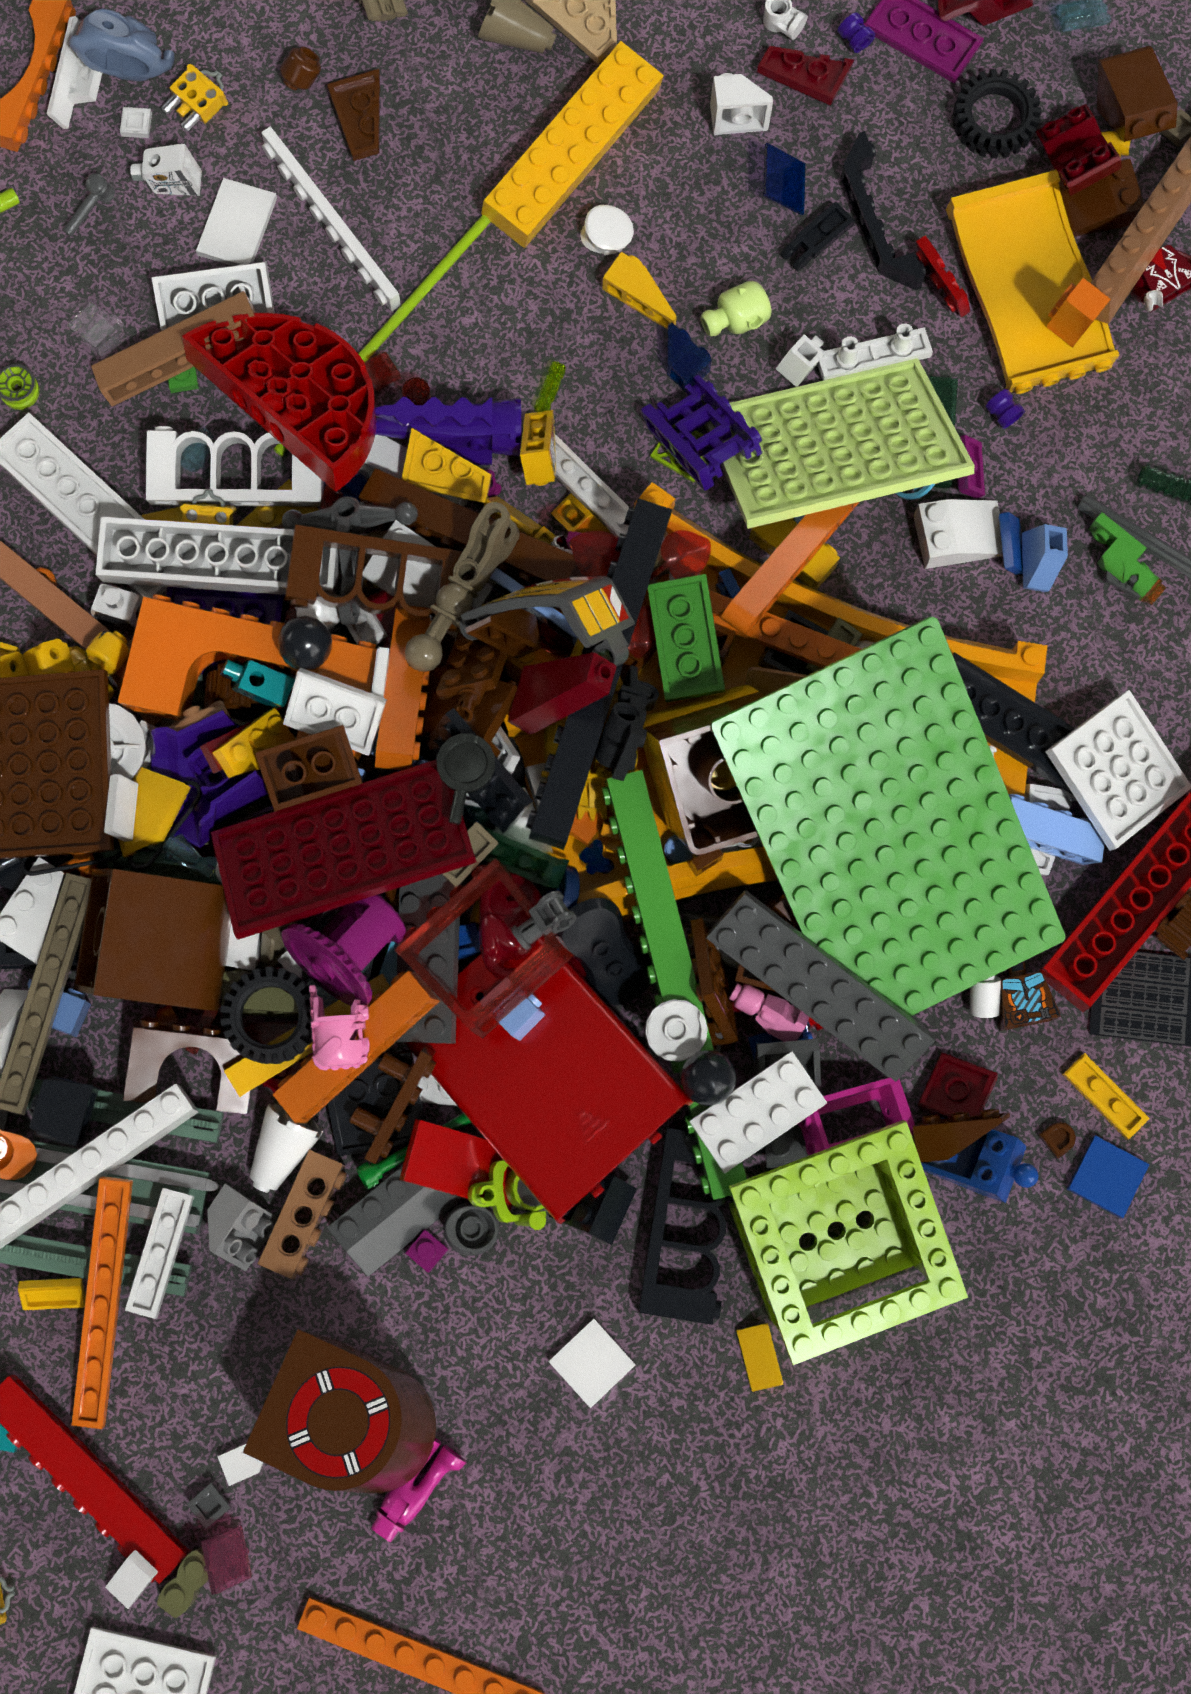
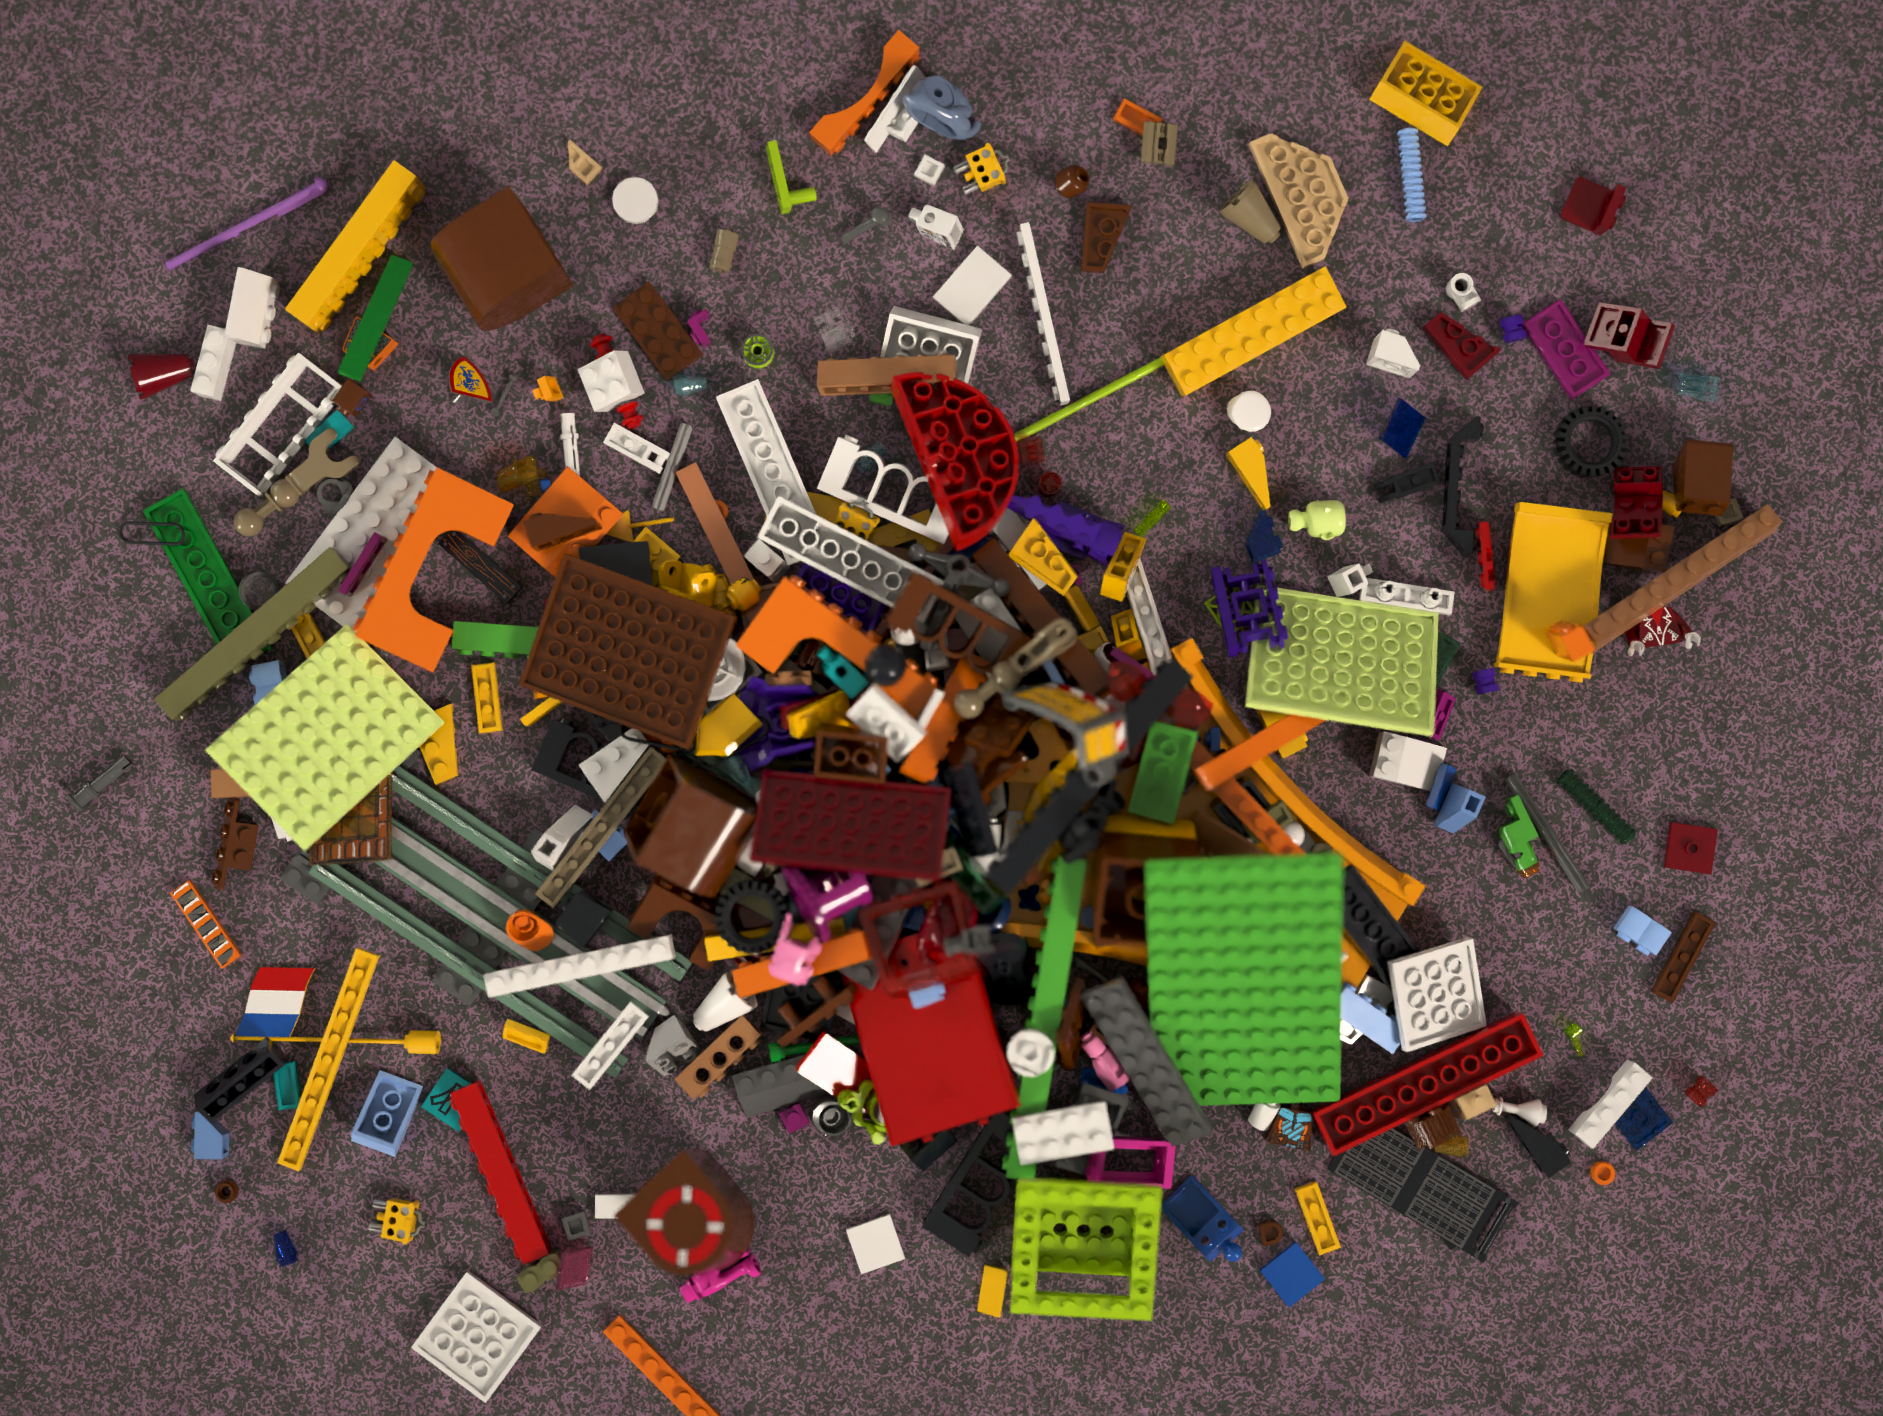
camera: 30 degrees right, 10 degrees up
orange plate [72,1176,133,1429] -> none
white tile [104,774,138,842] -> none
white tile [105,1550,158,1609] -> none
pearl dark grey piece [437,733,495,825] -> none
reddish brown slope [465,609,542,659] -> none
dark red slope [507,652,617,734] -> none
black piece [681,1050,736,1106] -> none
reddish brown slope [912,1109,1010,1162] -> none
dark red plate [917,1052,998,1119] -> none

